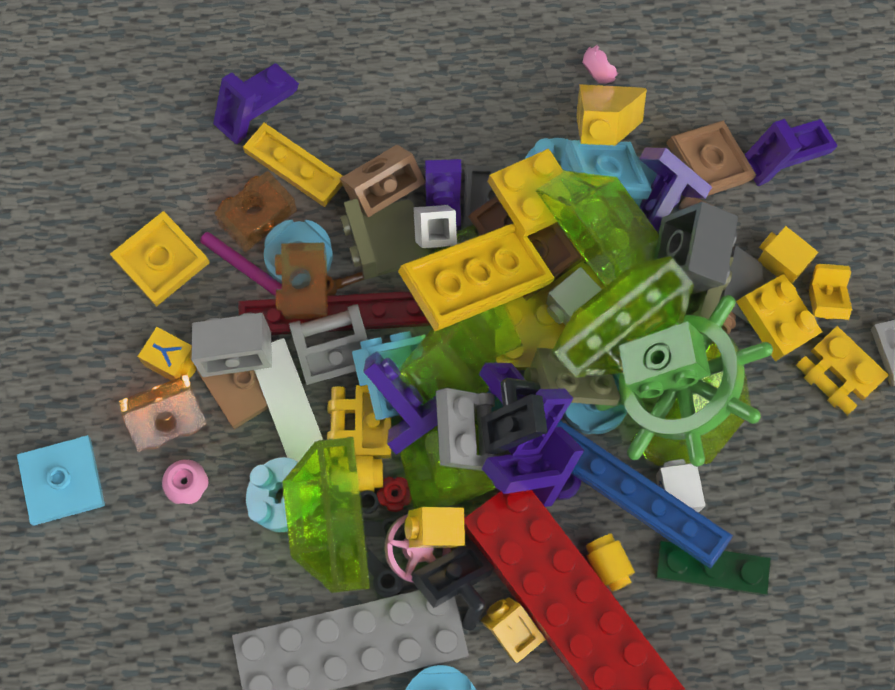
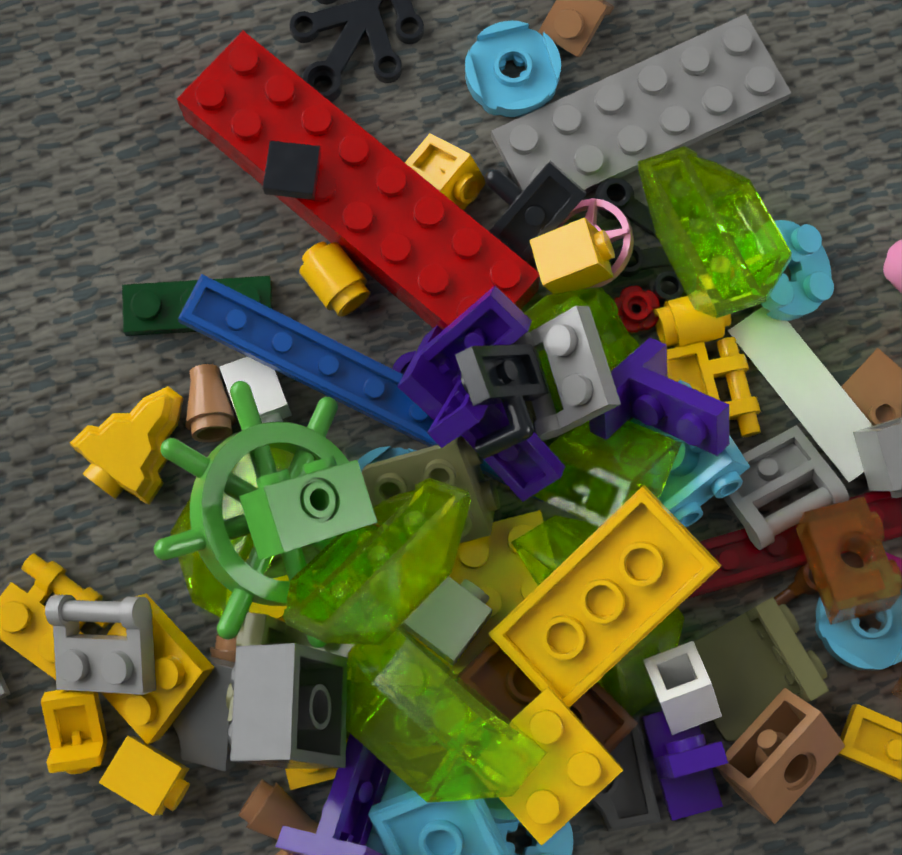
camera: 170 degrees right, 5 degrees up
none -> light grey plate [45,594,156,695]
none -> yellow rock [70,386,183,505]
none -> medium nougat cone [185,364,236,442]
none -> black tile [263,141,321,200]

